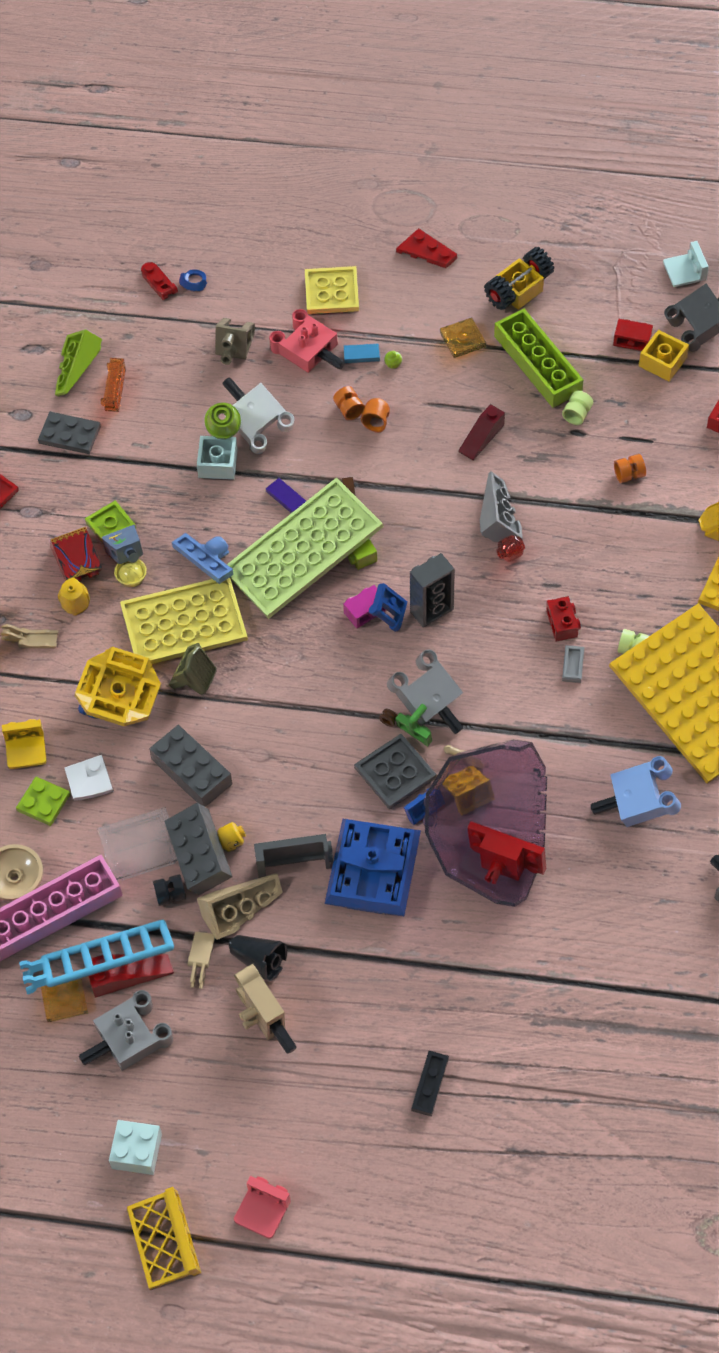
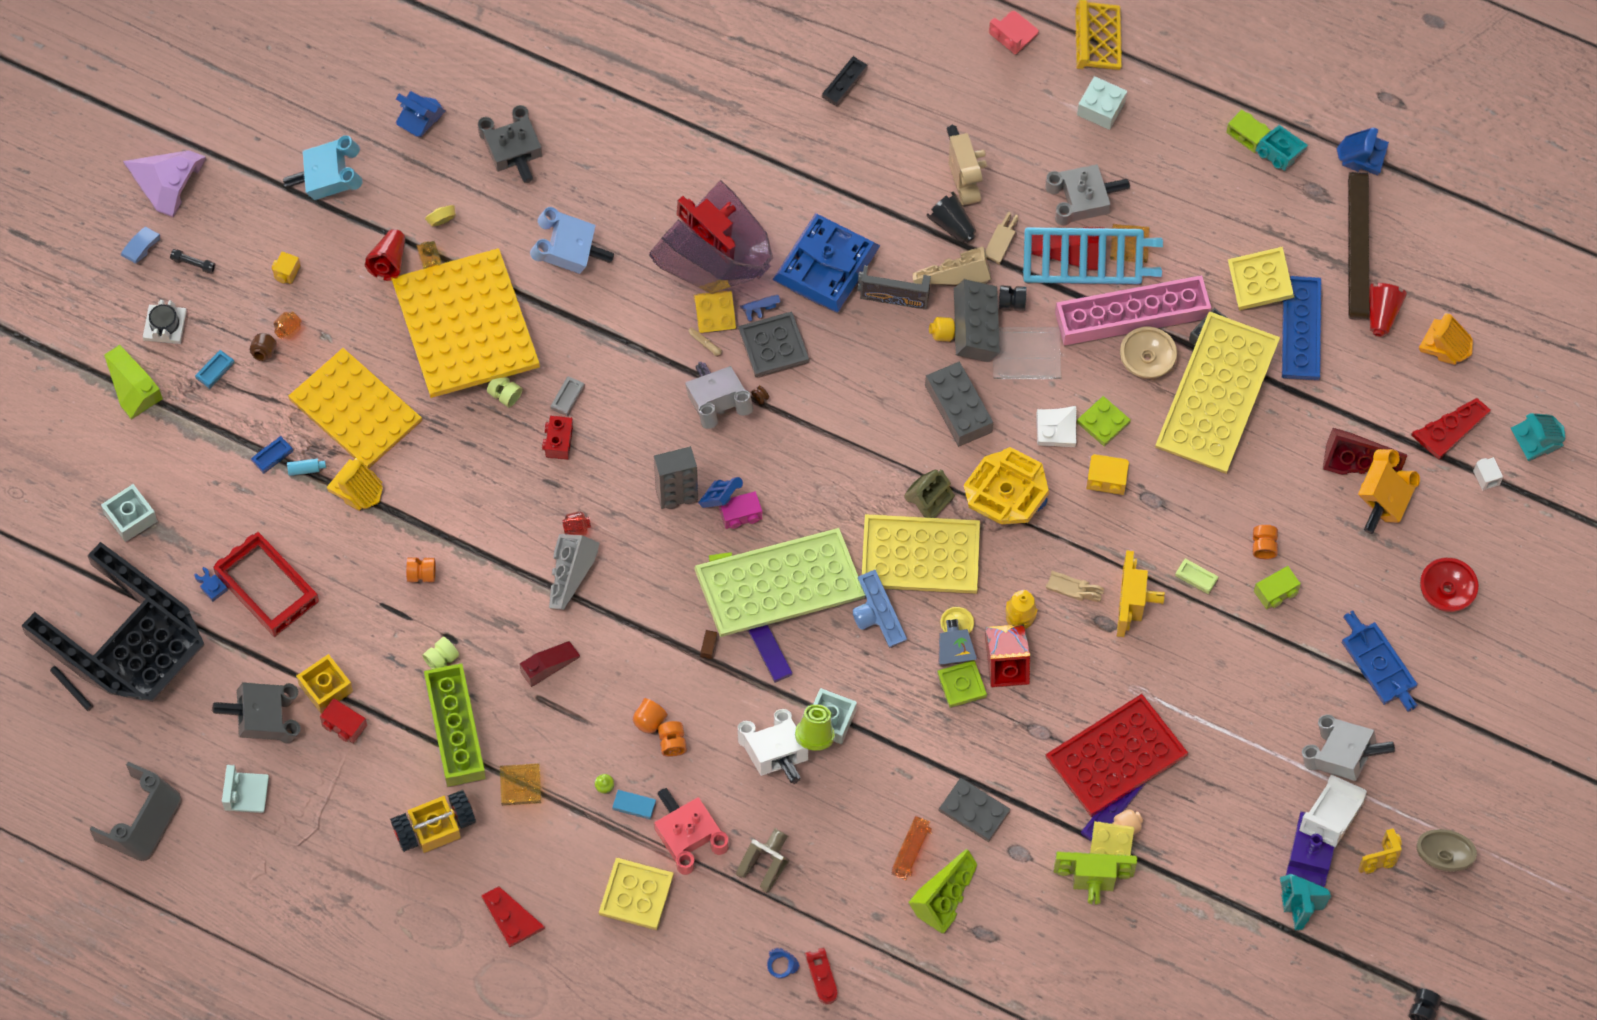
camera: 165 degrees left, 5 degrees up
bright green plate [396,704,432,747] -> none

